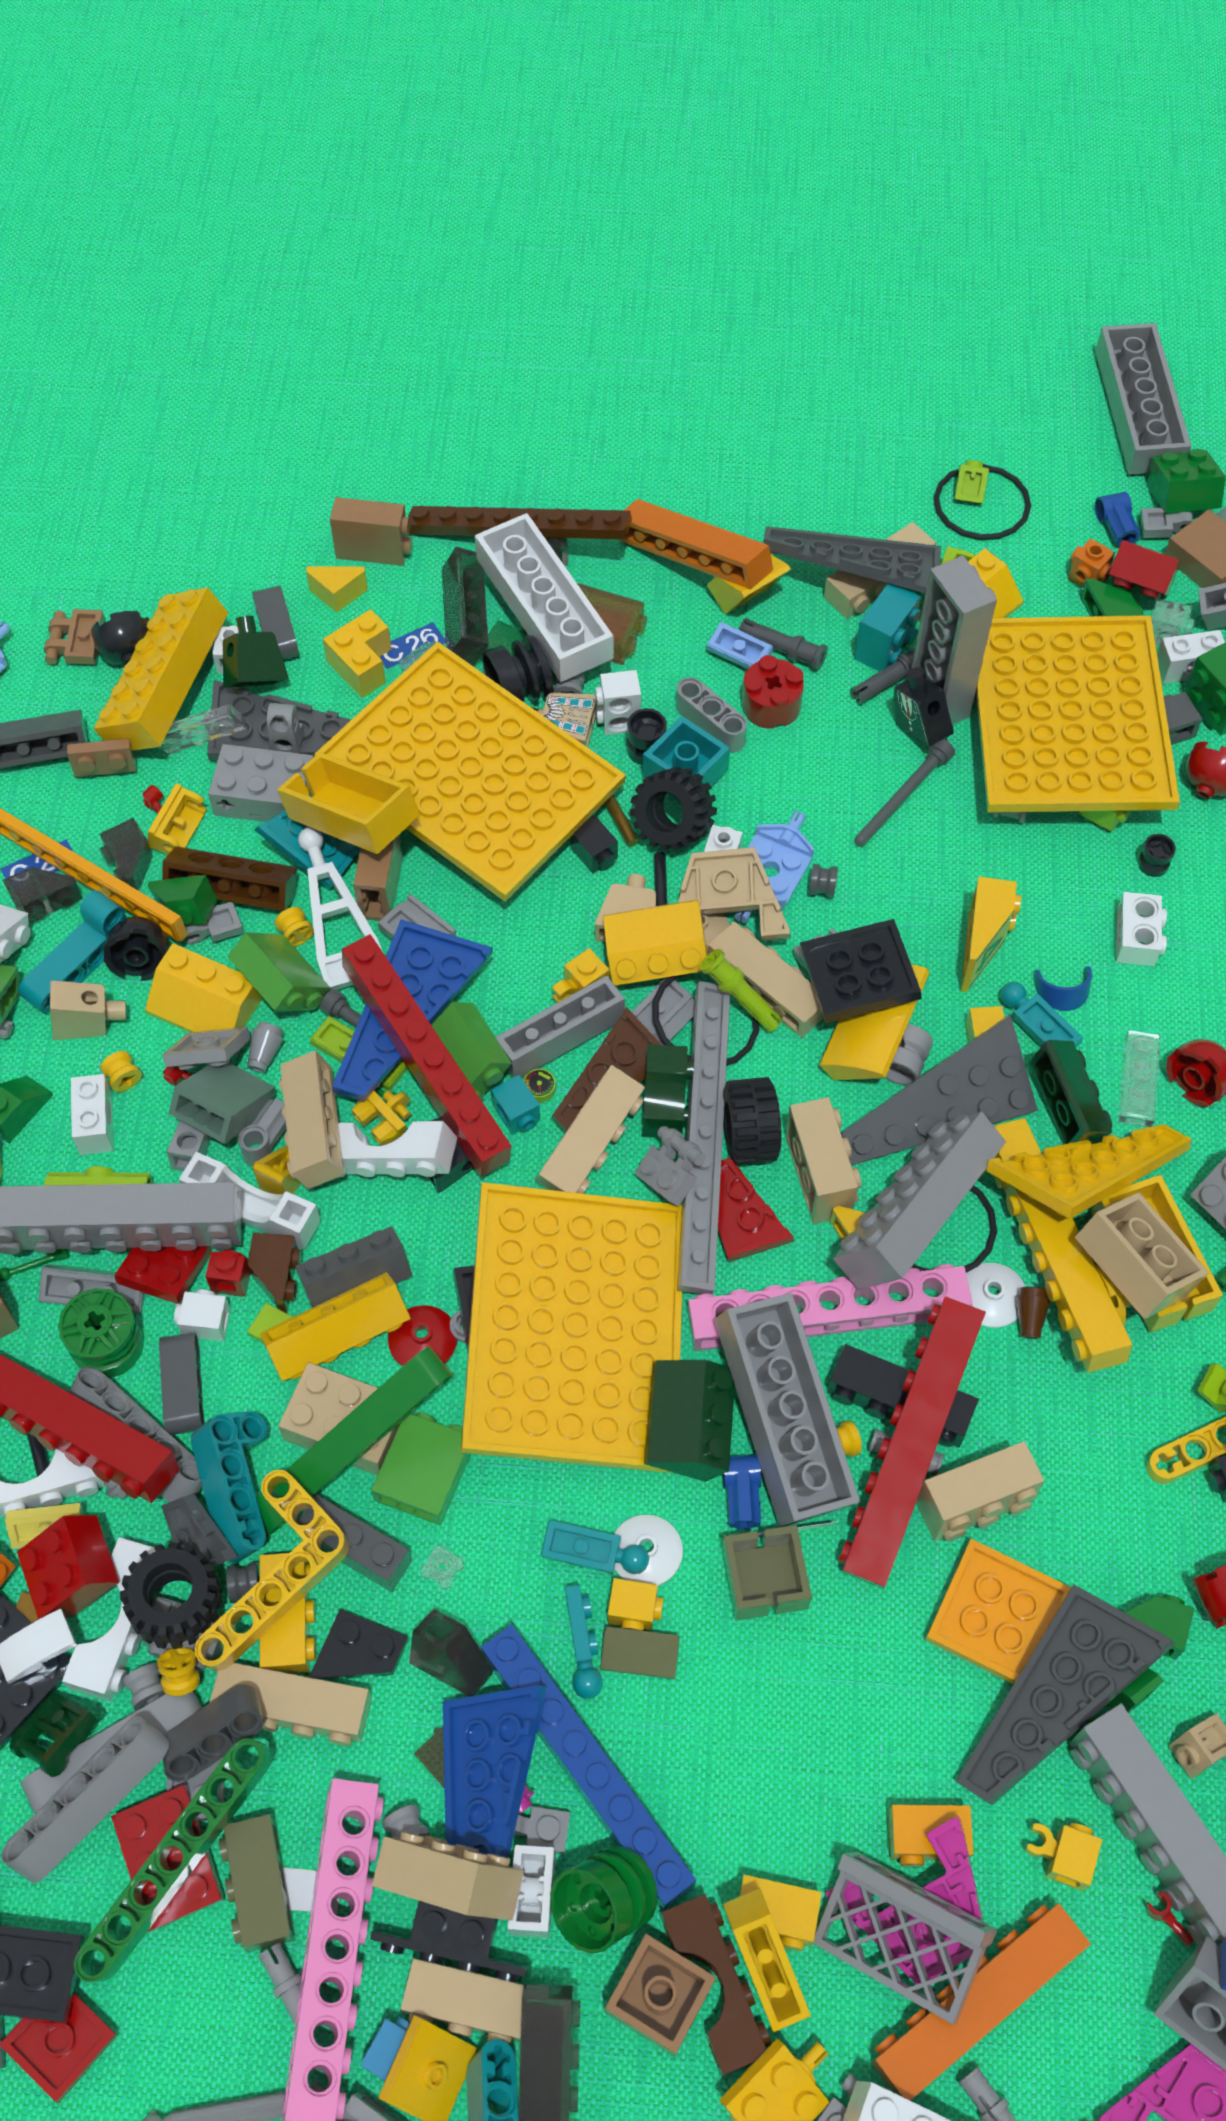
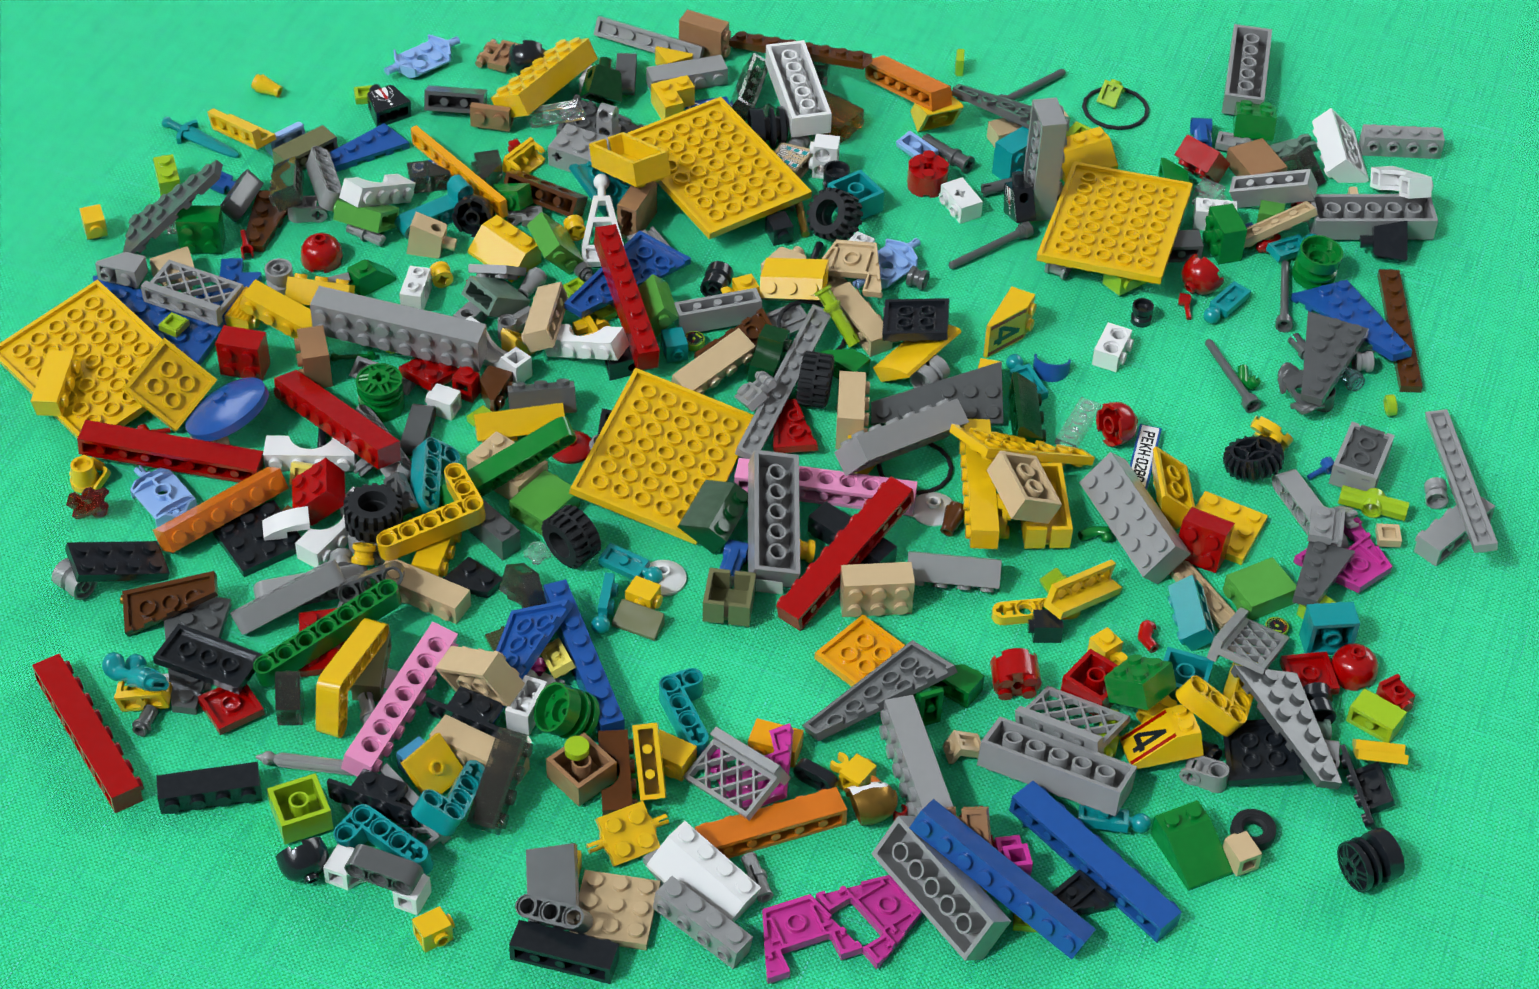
camera: 15 degrees right, 15 degrees down
dark green plate [9,1691,99,1777] -> none
light grey beam [676,677,747,753] -> none
orange brick [1068,538,1115,588] -> none
none -> clear smoke slope [275,671,305,726]
none -> yellow beam [316,618,389,738]
none -> black tyre [541,505,601,569]
none -> light yellow plate [541,638,576,679]
none -> lime tile [564,736,589,761]
none -> light grey plate [593,16,705,59]
none -> light grey brick [646,55,728,92]
none -> teal beam [659,668,709,758]
none -> black wheel [700,261,734,297]
none -> black beam [793,758,839,791]
none -> green slope [820,349,870,379]
none -> pearl gold piece [844,775,898,826]
none -> light grey brick [908,551,1002,592]
none -> white brick [939,177,983,224]
none -> lime tile [955,49,964,77]
none -> dark grey piece [998,69,1066,100]
none -> red hand [1178,293,1192,320]

